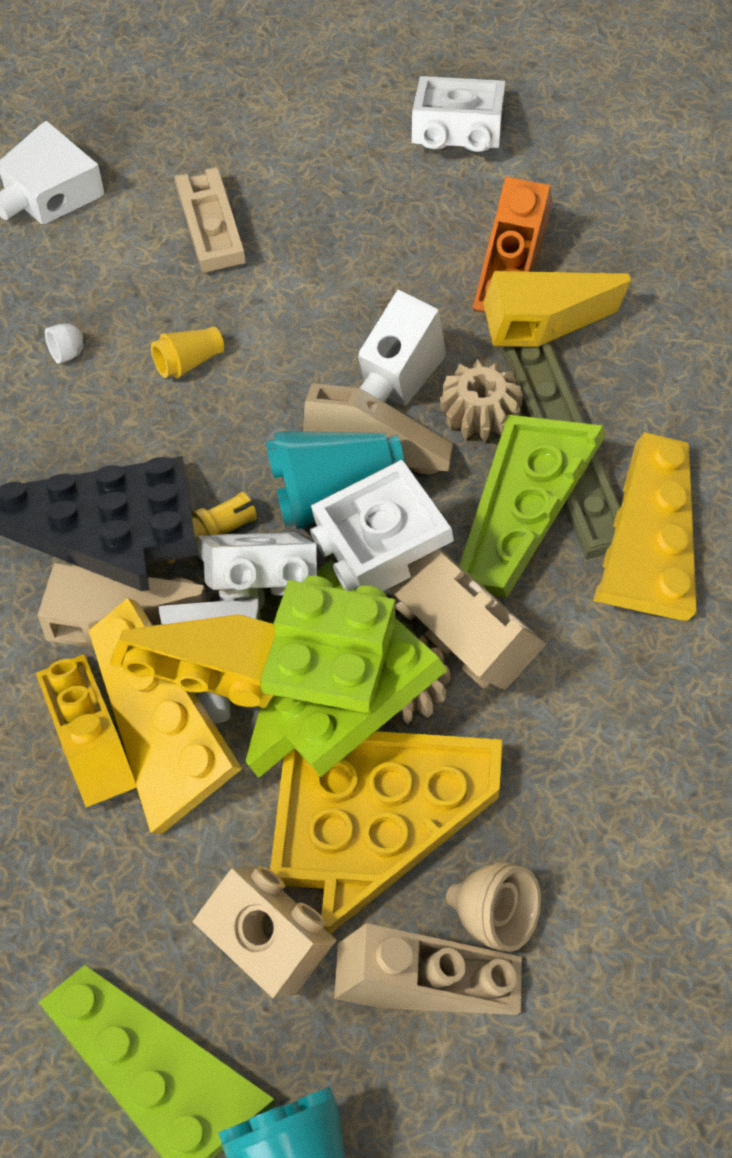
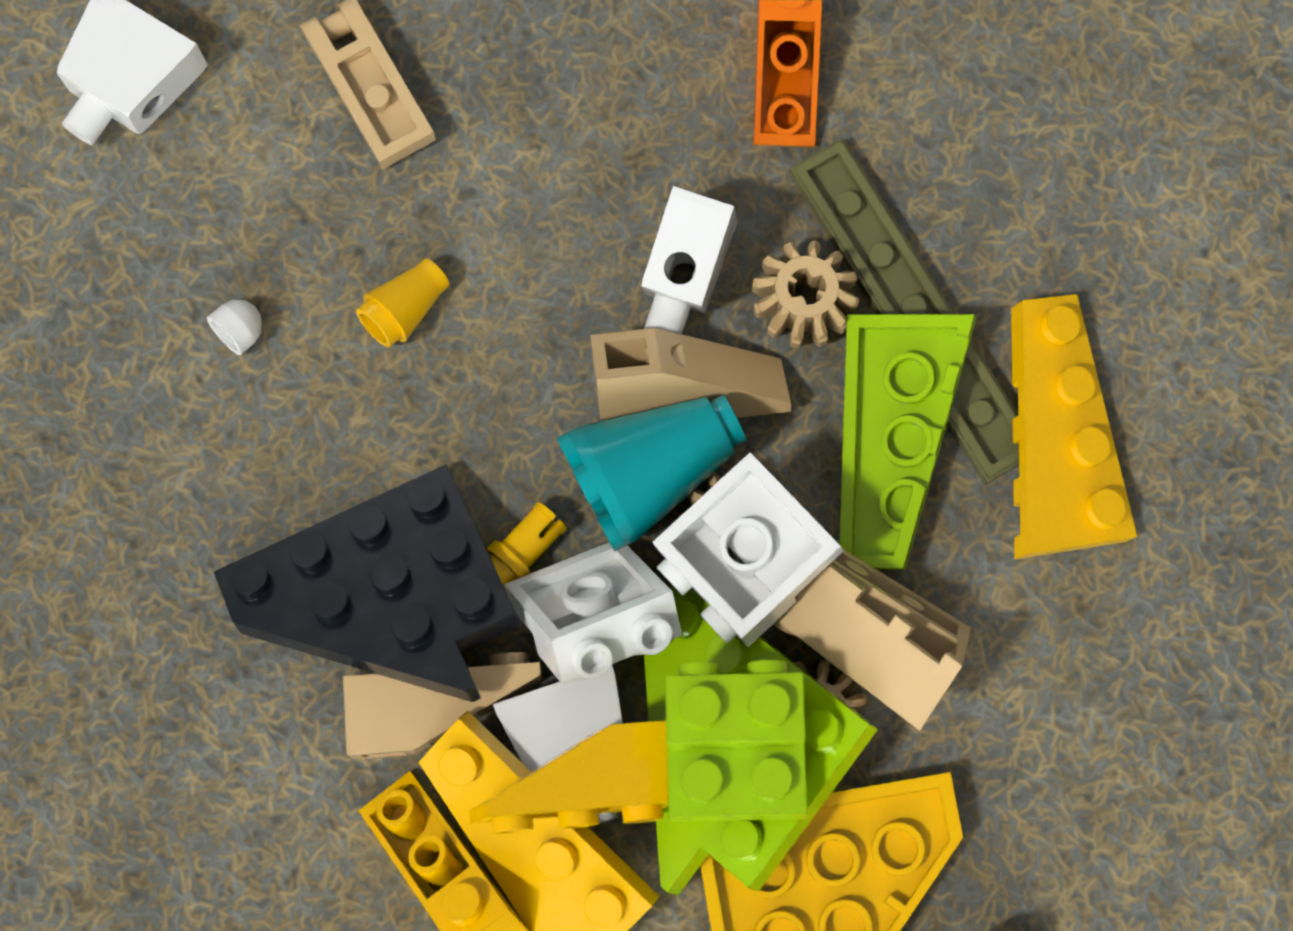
camera: 15 degrees left, 20 degrees up
yellow slope [483,271,631,347] -> none

